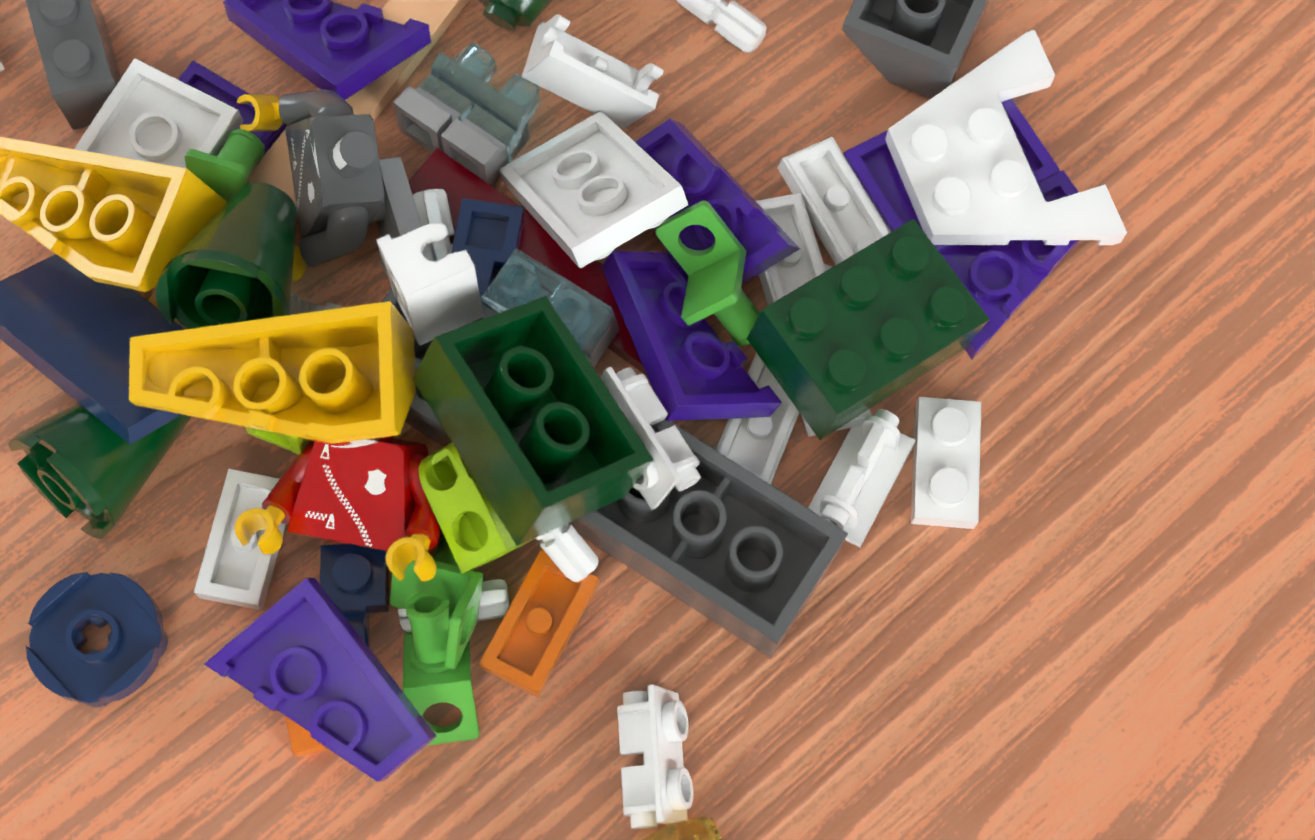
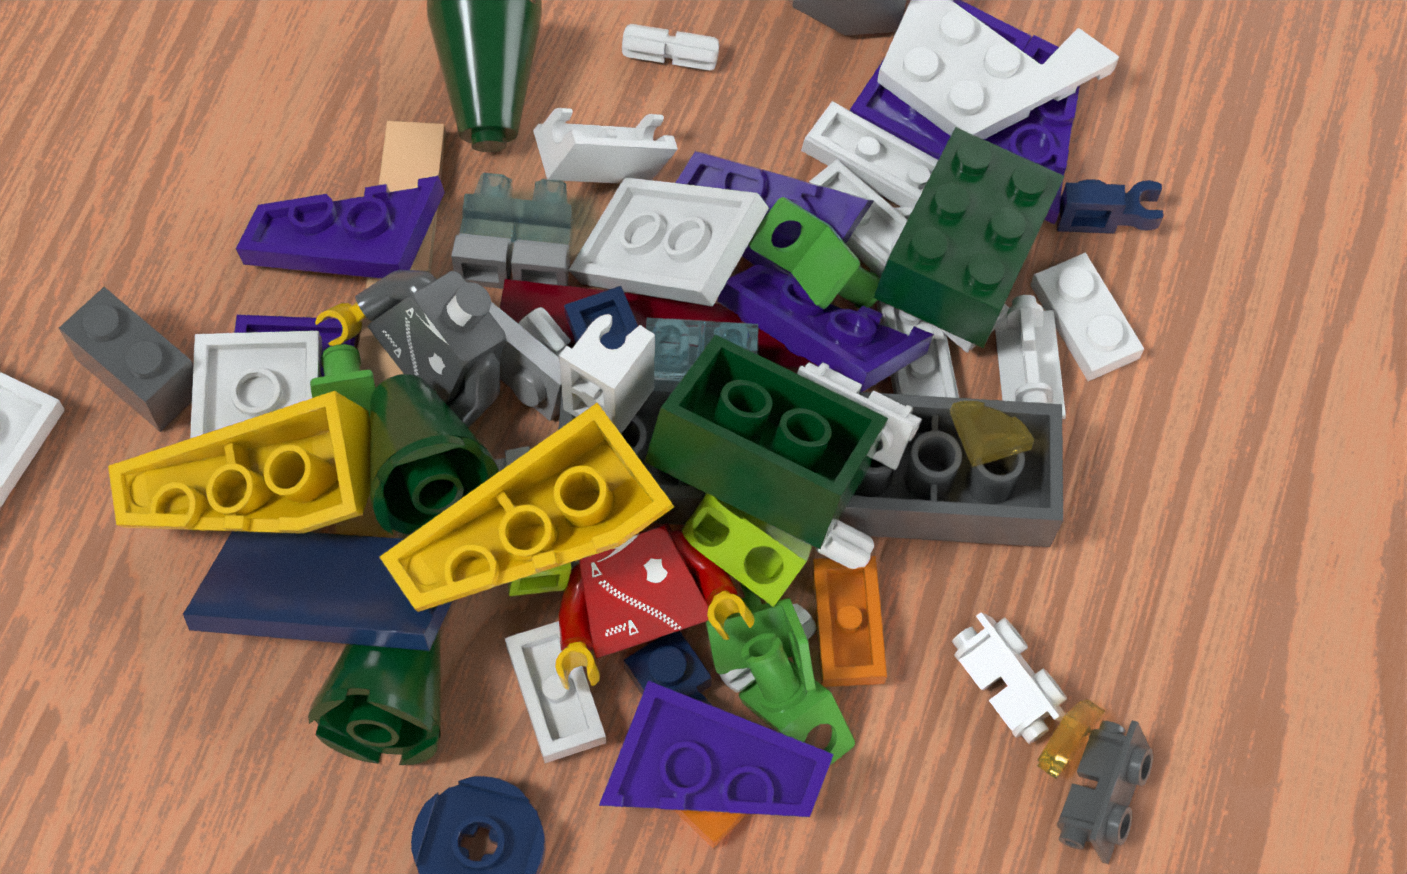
camera: 30 degrees left, 5 degrees down
none -> clear yellow tile [950,401,1034,467]
none -> dark blue plate [1056,179,1164,234]

